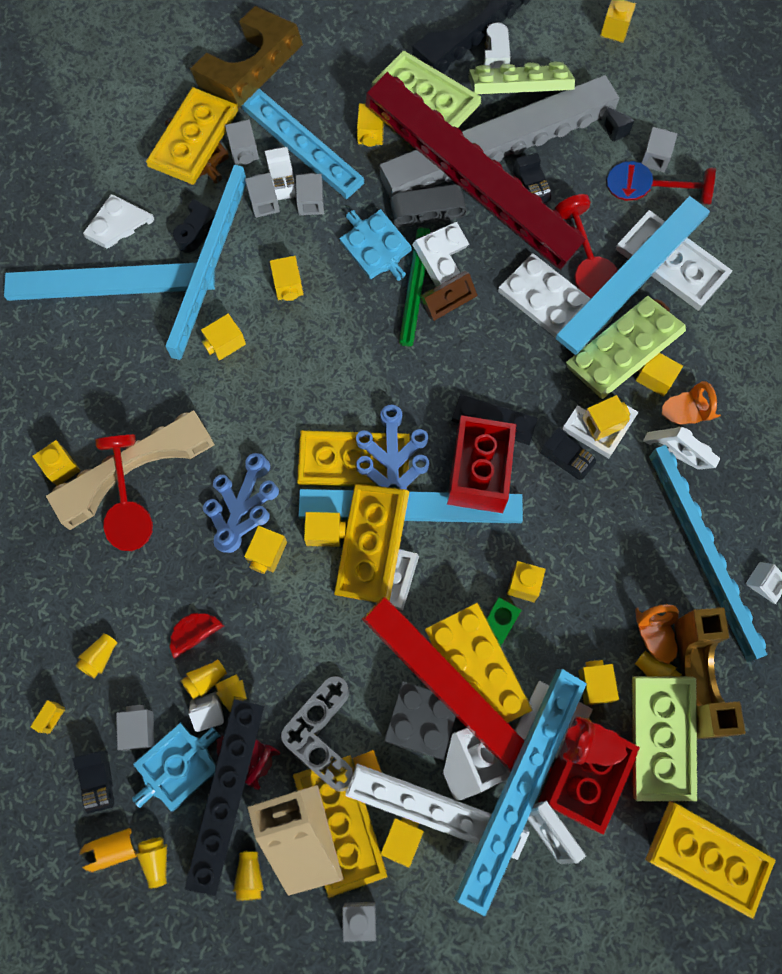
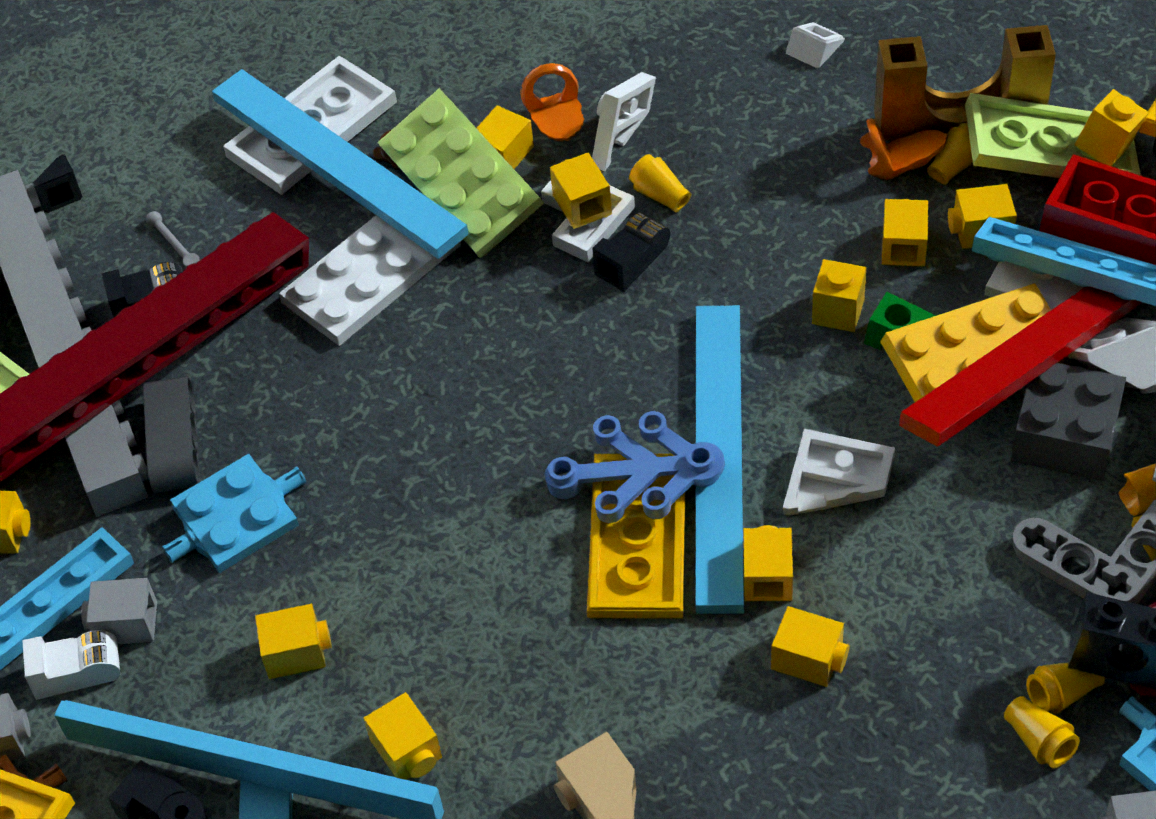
camera: 85 degrees left, 20 degrees down
red tile [170,613,224,659] -> none
white slope [189,692,224,732] -> none
medium blue plant [203,453,279,553] -> none
light grey brick [245,173,280,218] -> none
yellow tile [334,484,410,603] -> none
green axle [399,227,431,347] -> none
white plate [412,222,469,287] -> none
reddish brown plate [421,271,478,321] -> none
red brick [447,415,516,514] -> none
black plate [452,394,538,445] -> none
red piece [554,194,618,298] -> none
red piece [562,717,628,766] -> none
piece [607,161,716,205] -> none
light grey brick [641,127,678,173] -> none
medium azure plate [649,445,767,662] -> none
none -> light grey hinge [146,211,200,268]
none -> yellow cone [629,154,691,213]
none -> yellow brick [882,199,928,266]
none -> yellow brick [1074,89,1149,166]

